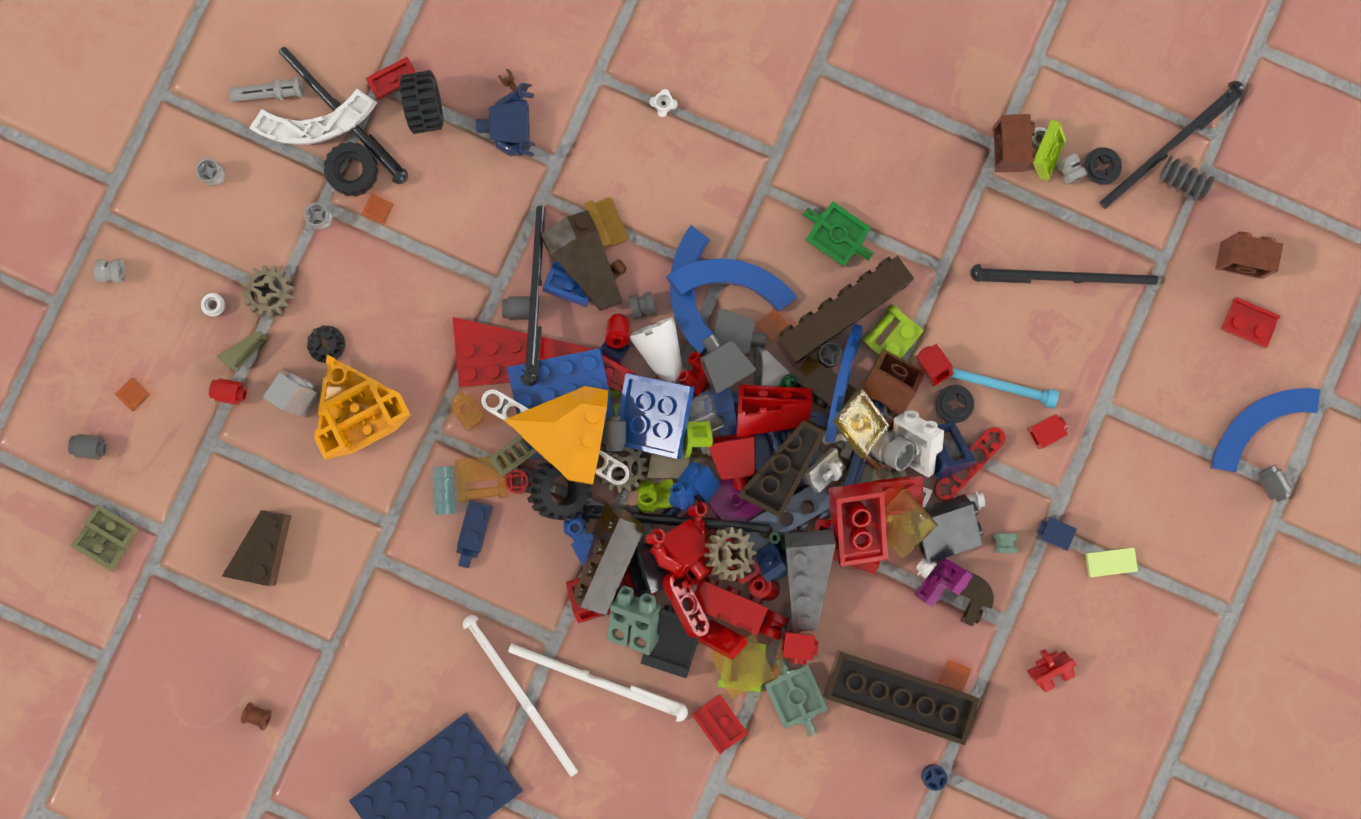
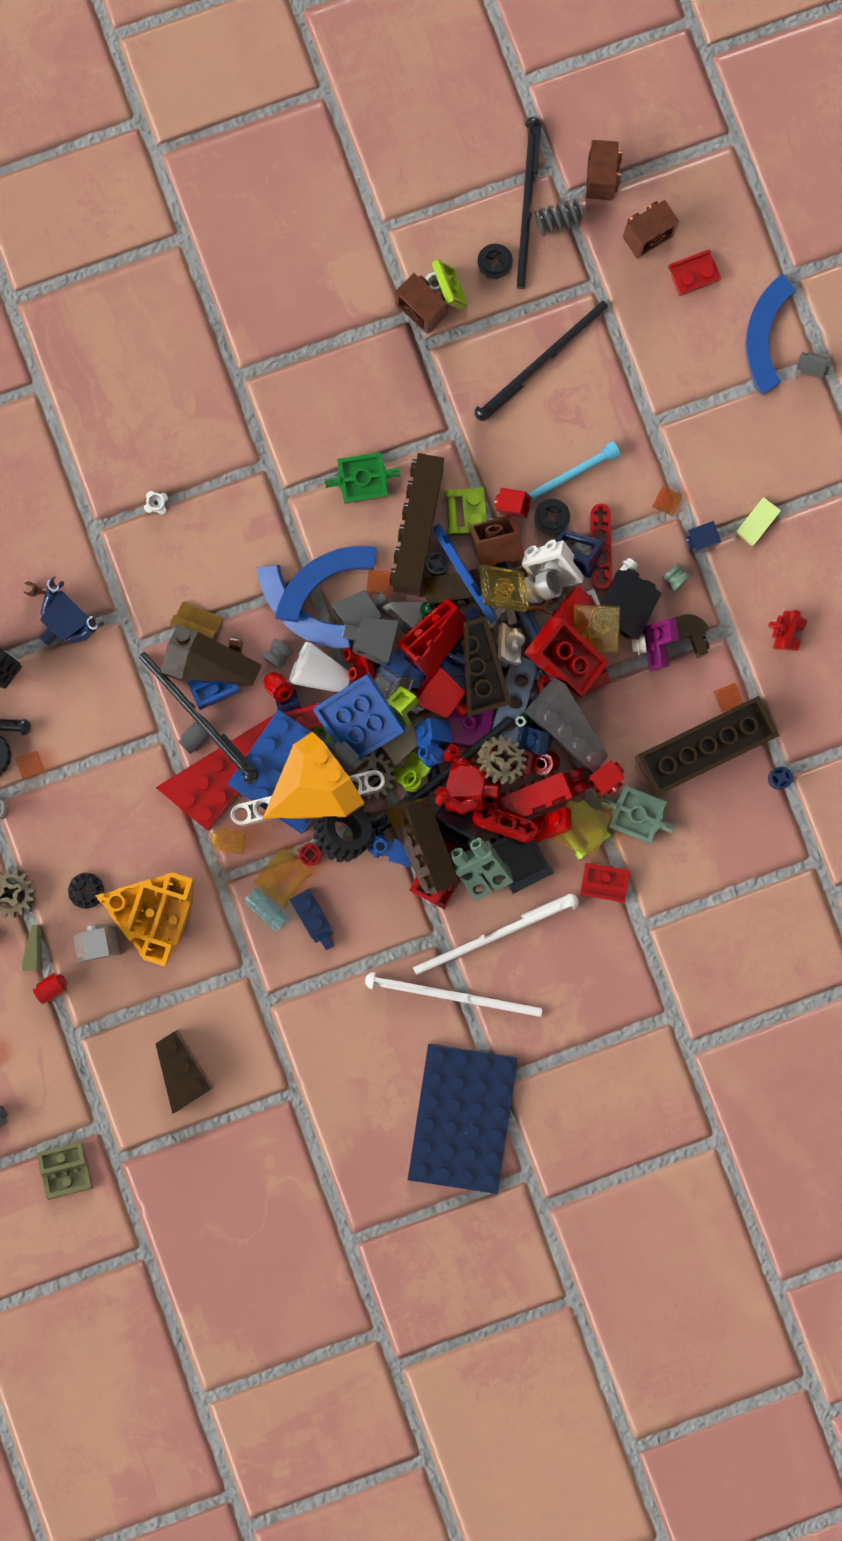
camera: 55 degrees left, 0 degrees up
copper bush [241,702,272,731] -> none
olive slope [488,435,537,477] -> none
red brick [1027,414,1068,449] -> none
light grey wheel [1056,153,1088,185] -> none
none -> copper brick [585,140,622,201]
none -> clear orange tile [652,486,682,516]

